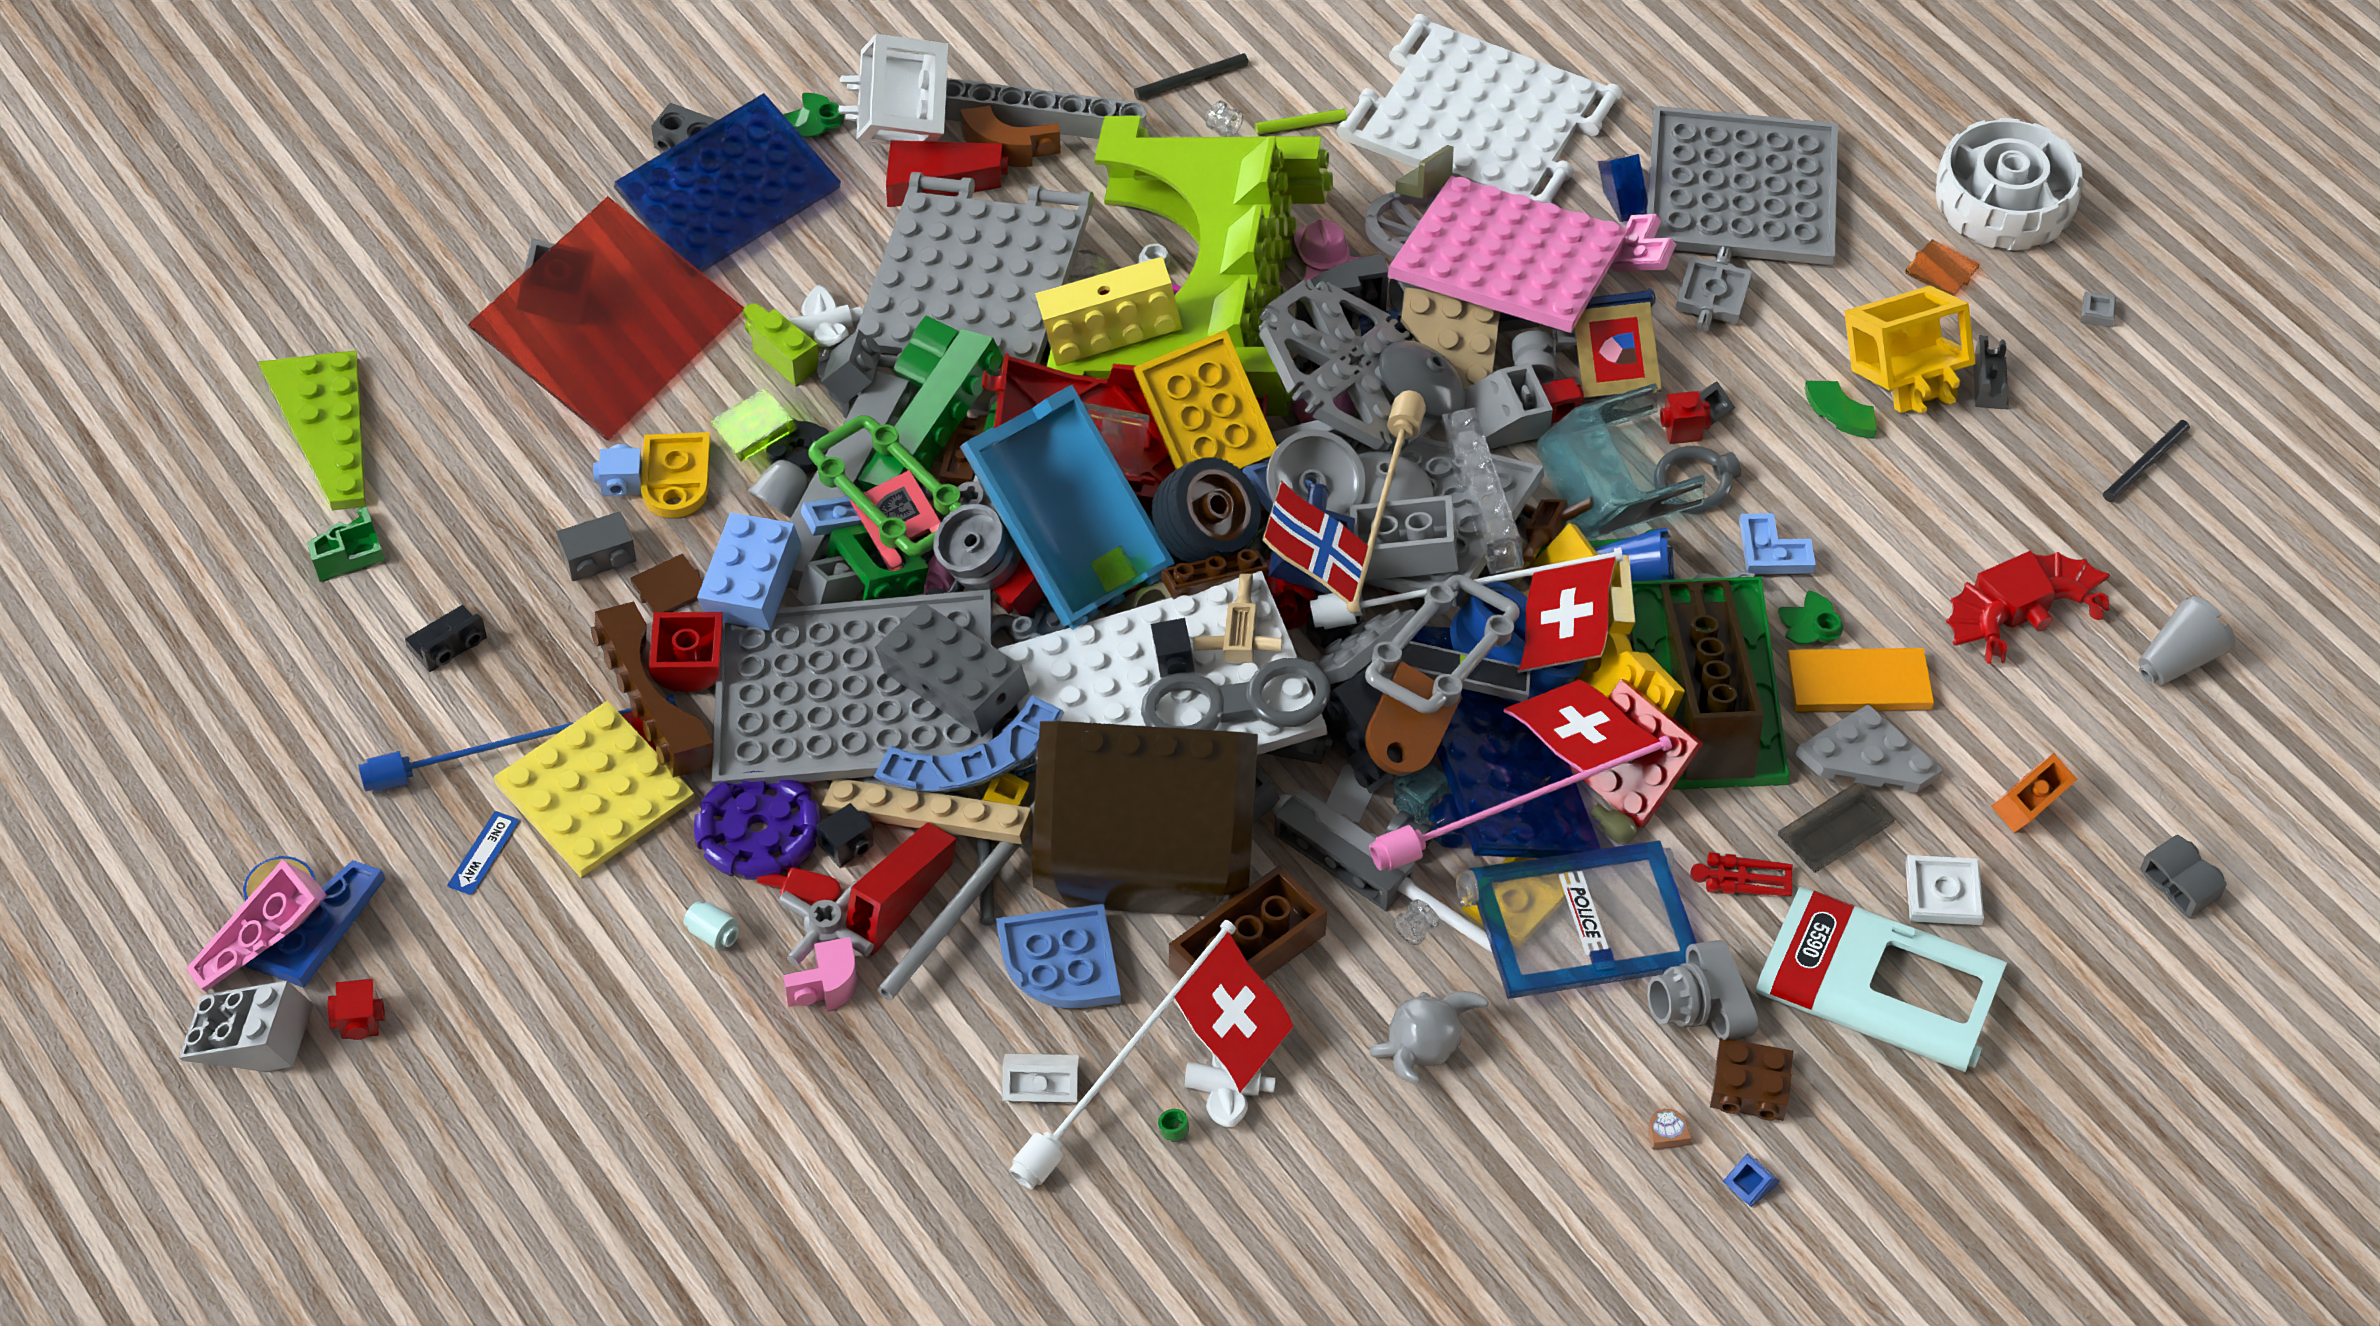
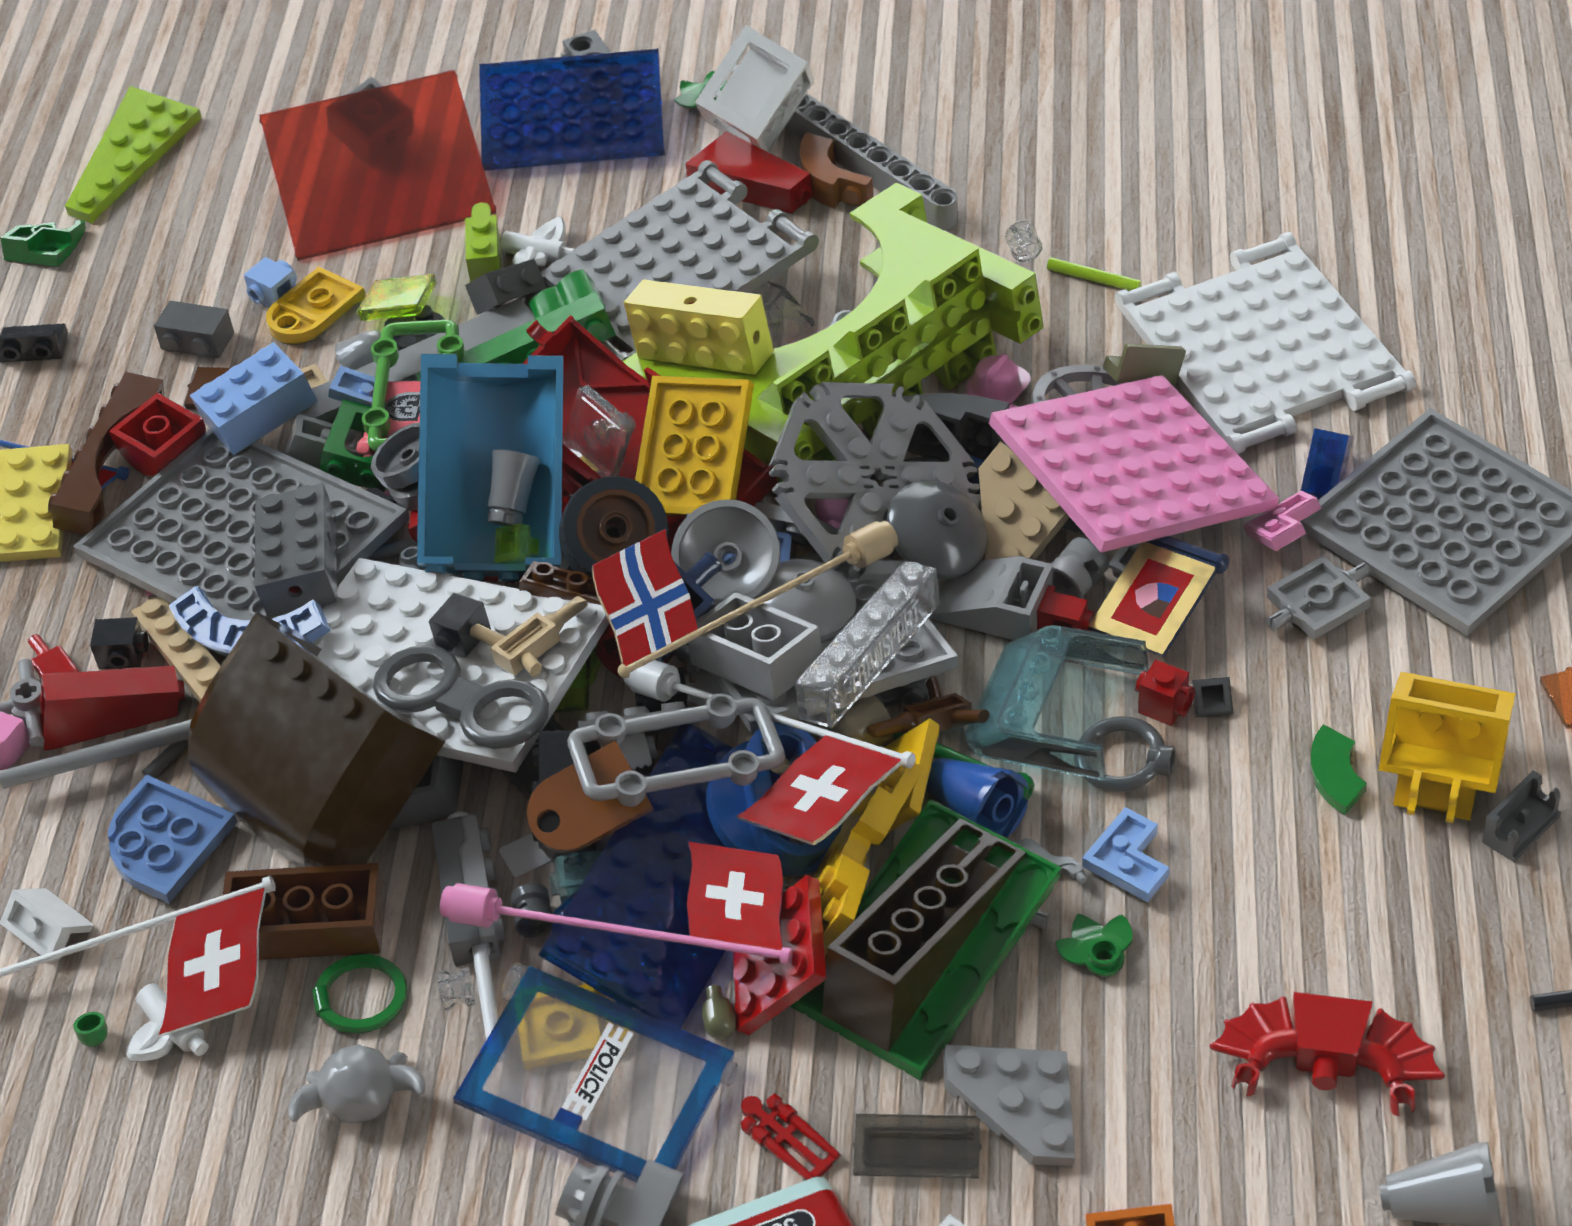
camera: 45 degrees right, 5 degrees down
dark purple plate [694,771,822,880] -> none
pearl dark grey bar [1134,53,1248,100] -> none
black tile [1392,641,1530,702] -> none
light orange tile [1787,648,1934,712] -> none
none -> green piece [312,954,407,1034]
none -> light grey plant [487,450,541,528]

